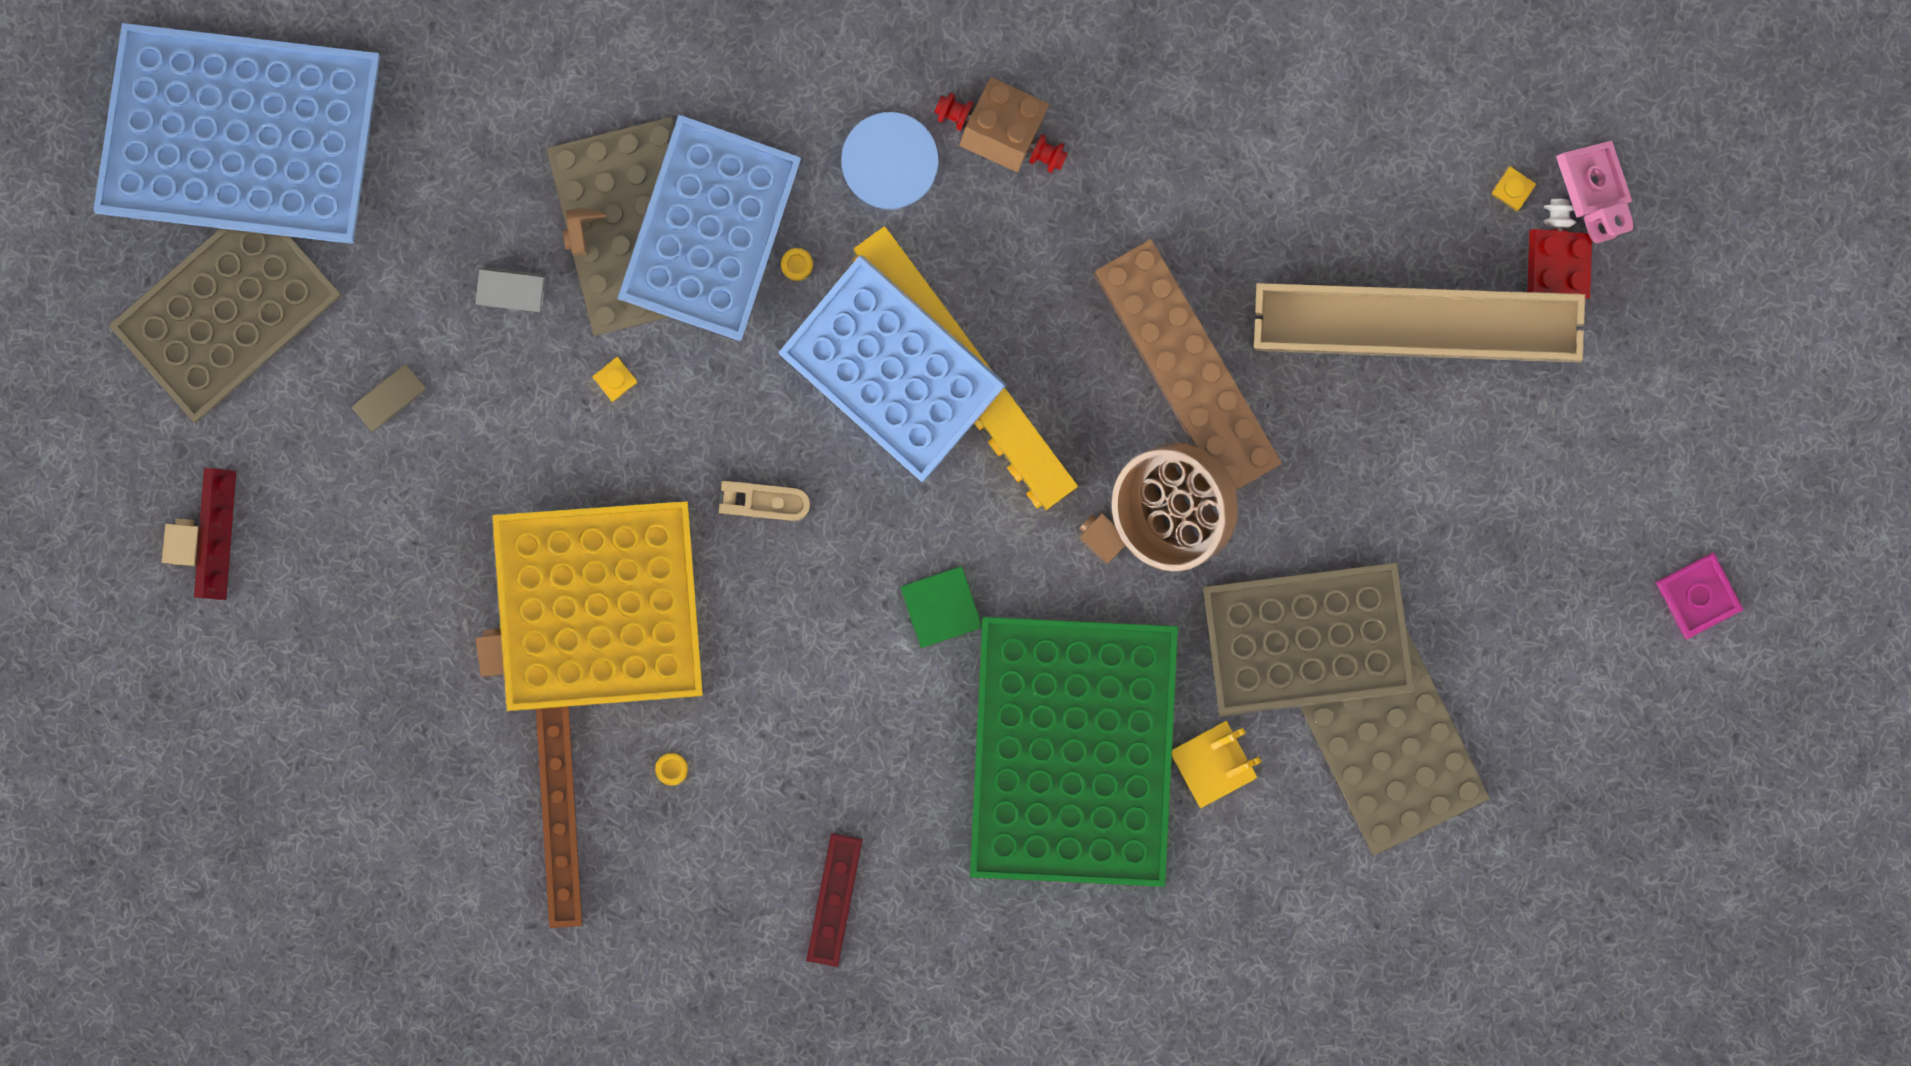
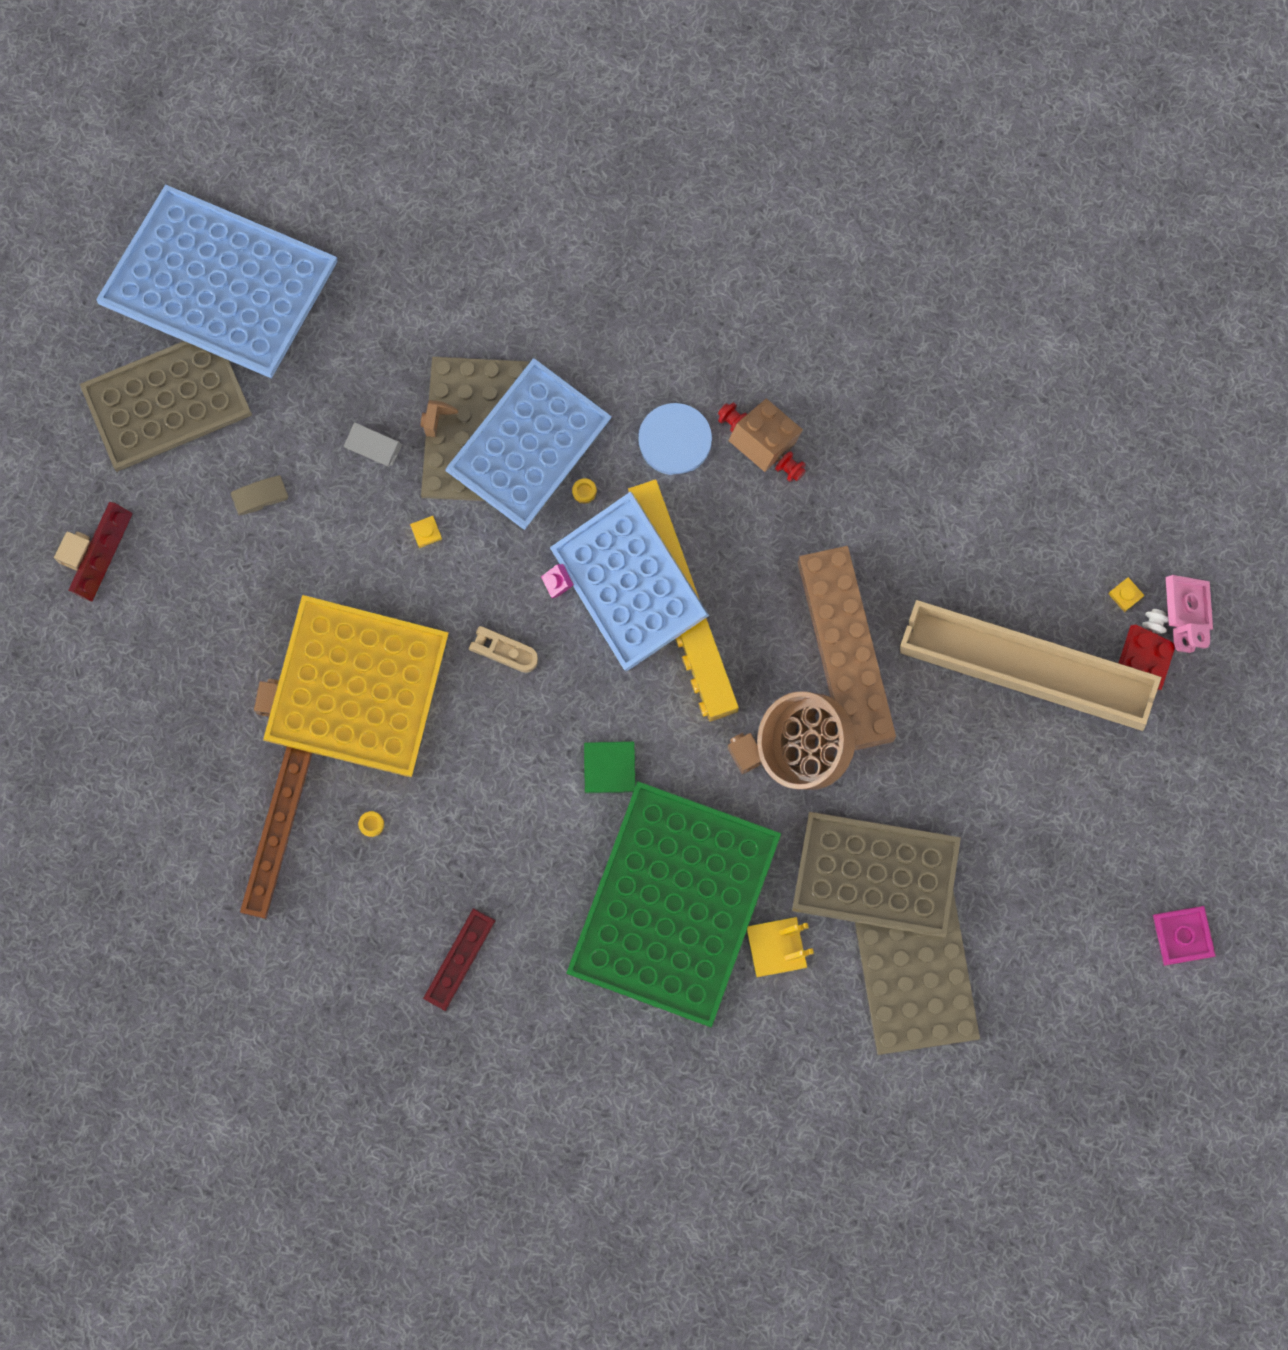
camera: 25 degrees right, 10 degrees down
none -> plate [541,564,574,598]

